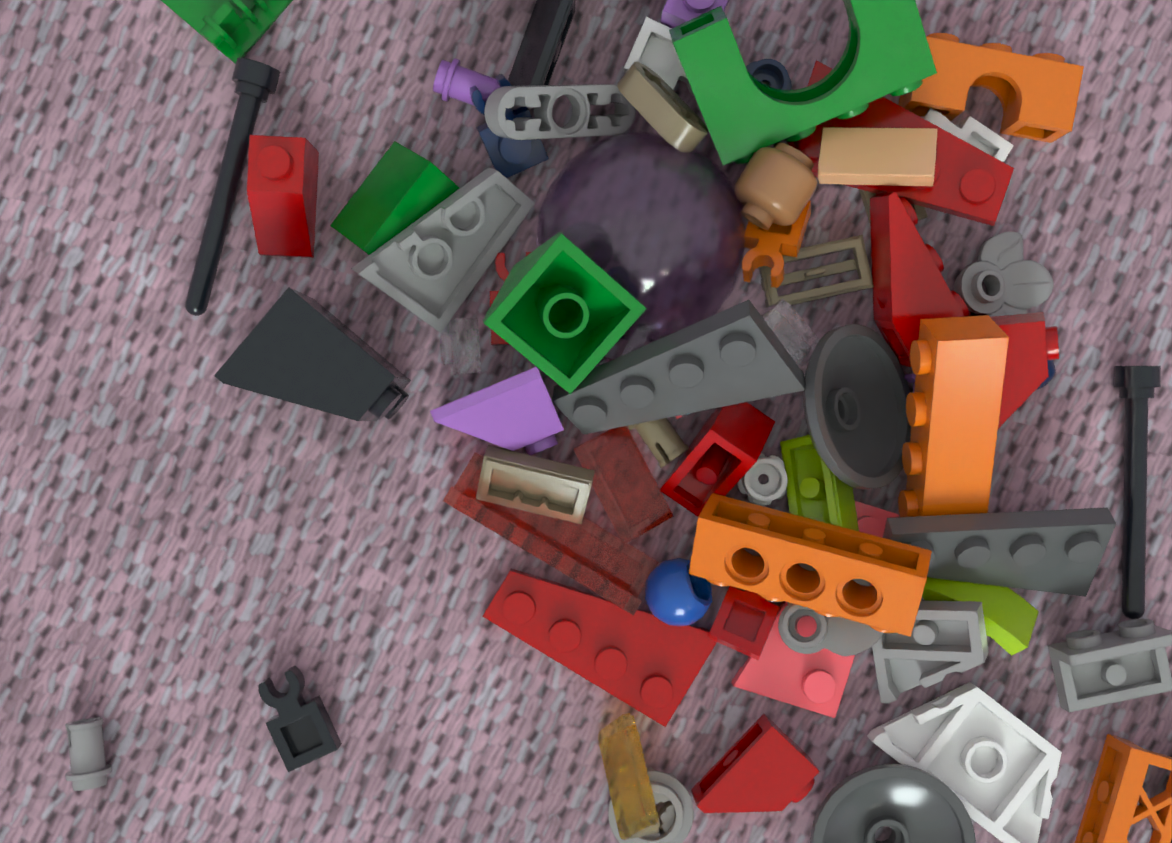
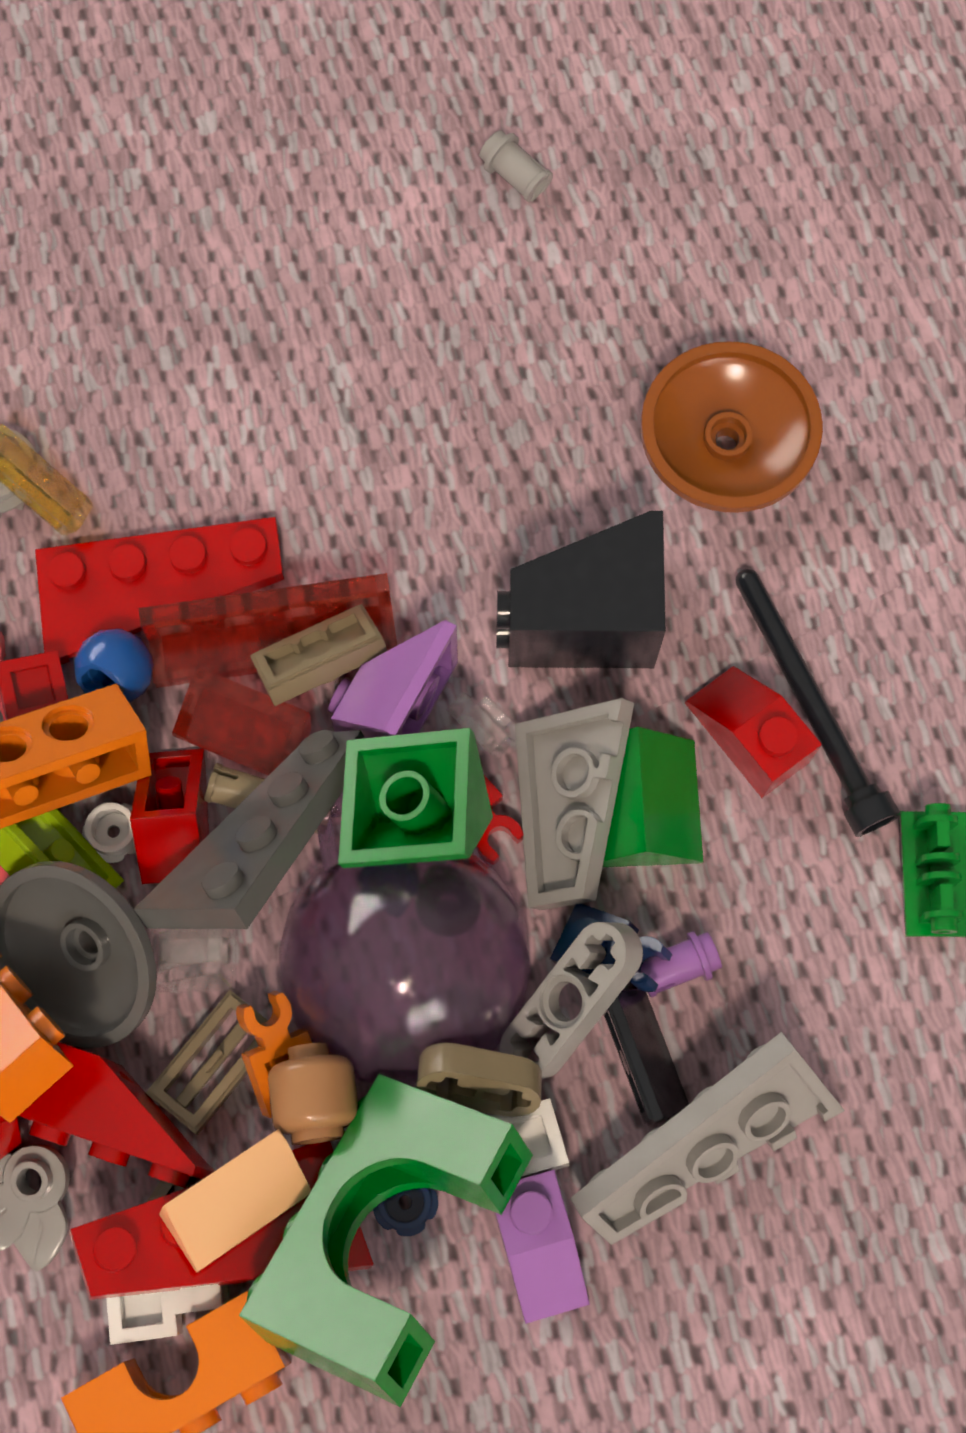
camera: 140 degrees right, 15 degrees down
black plate [258,666,342,772] -> none
none -> dark orange dish [641,341,823,513]

